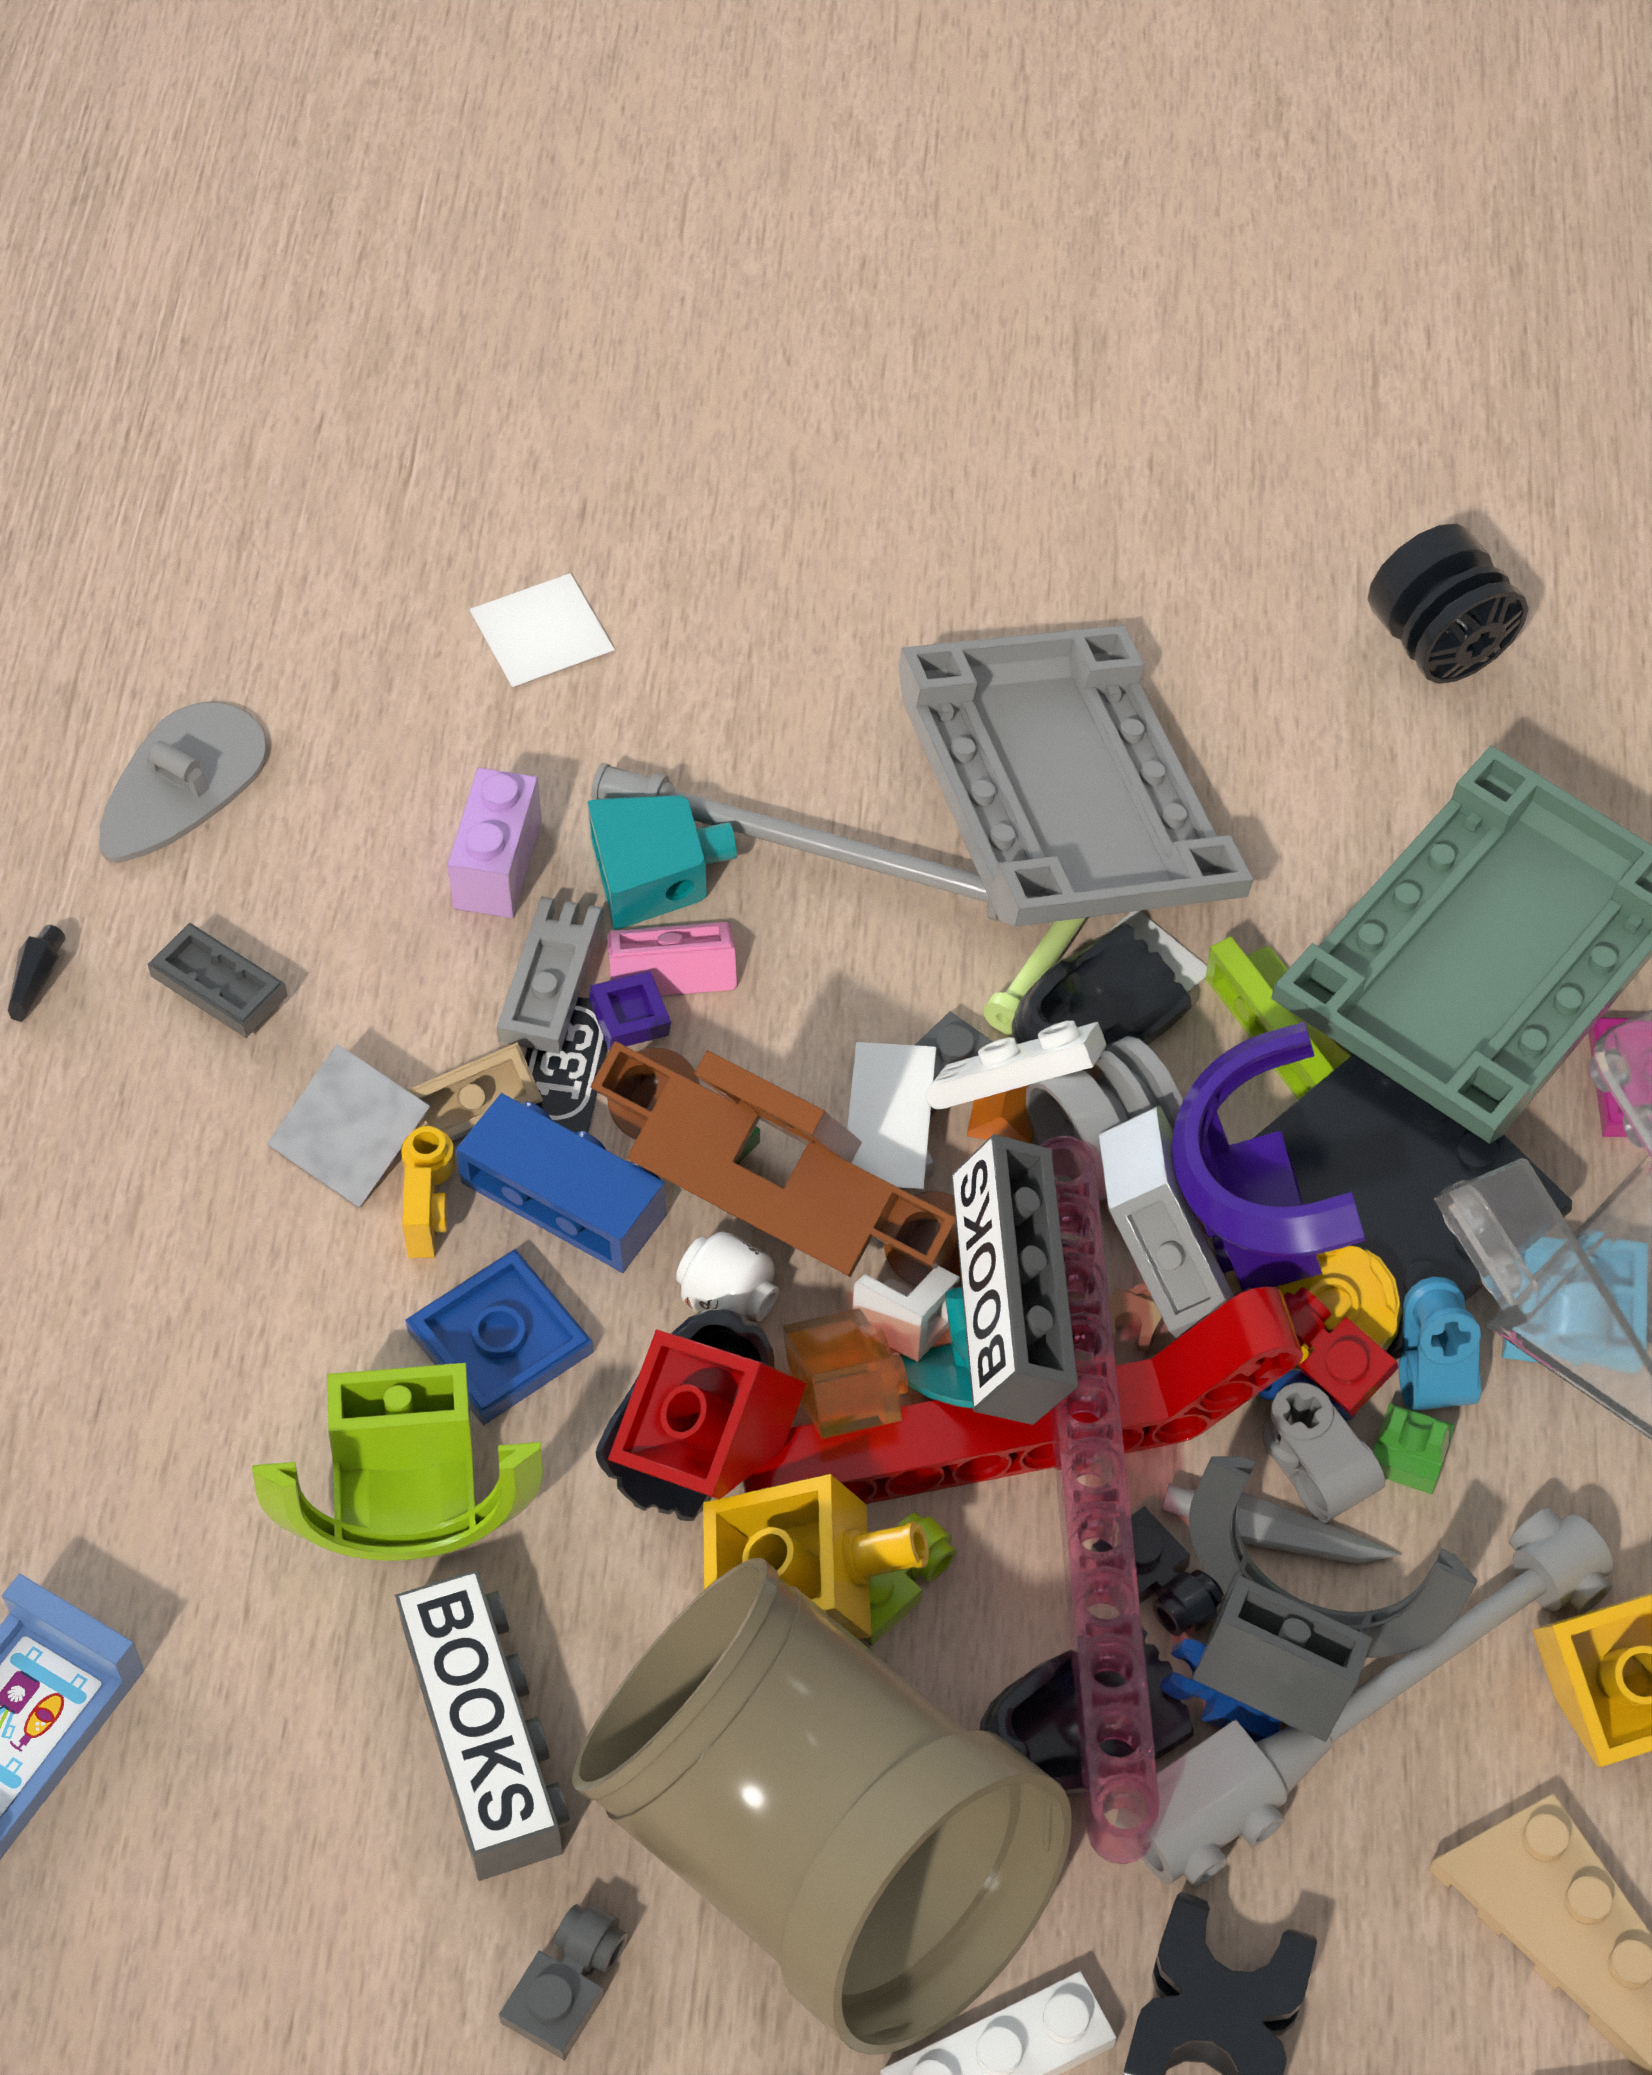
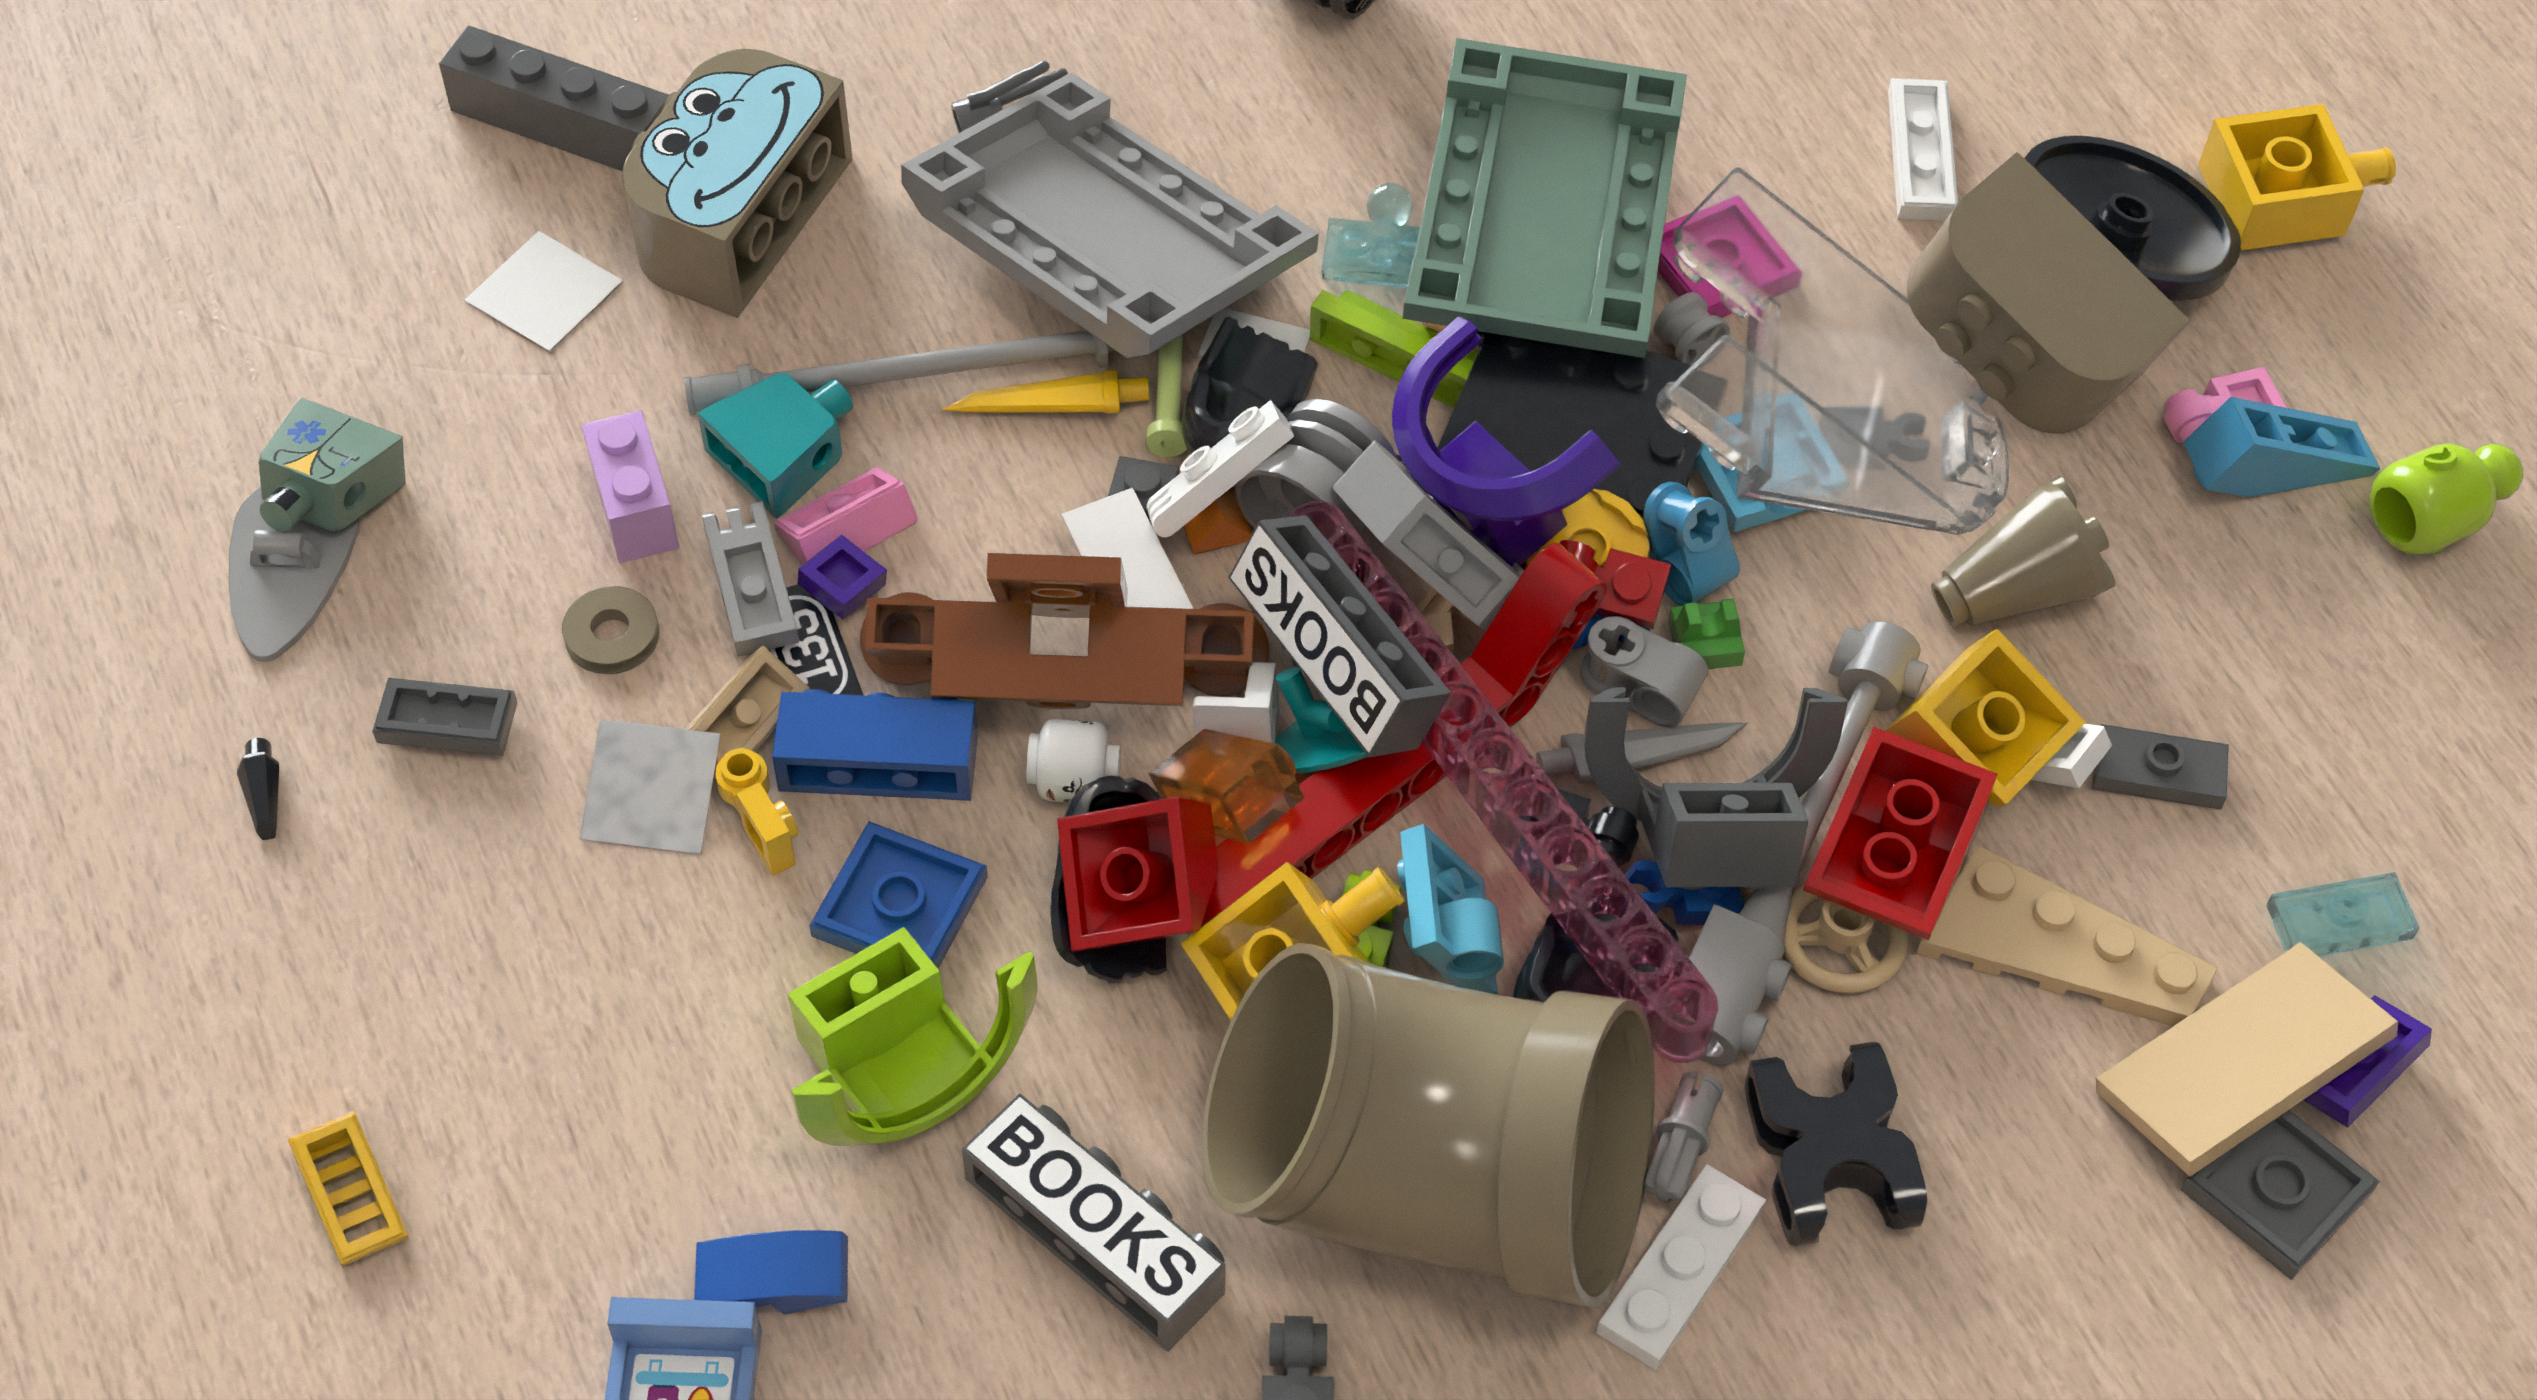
camera: 30 degrees left, 0 degrees up
none -> sand green torso [258,398,406,532]
none -> dark grey brick [439,25,669,171]
none -> dark tan piece [562,586,659,674]
none -> brick [622,49,853,318]
none -> blue slope [694,1230,848,1315]
none -> yellow bar [941,369,1150,414]
none -> dark grey plant [951,61,1068,133]
none -> clear light blue plate [1322,183,1420,288]
none -> medium azure plate [1397,824,1504,994]
none -> light grey axle [1644,1071,1723,1203]
none -> light grey wheel [1654,292,1730,367]
none -> tan piece [1783,885,1909,993]
none -> red slope [1803,727,1998,940]

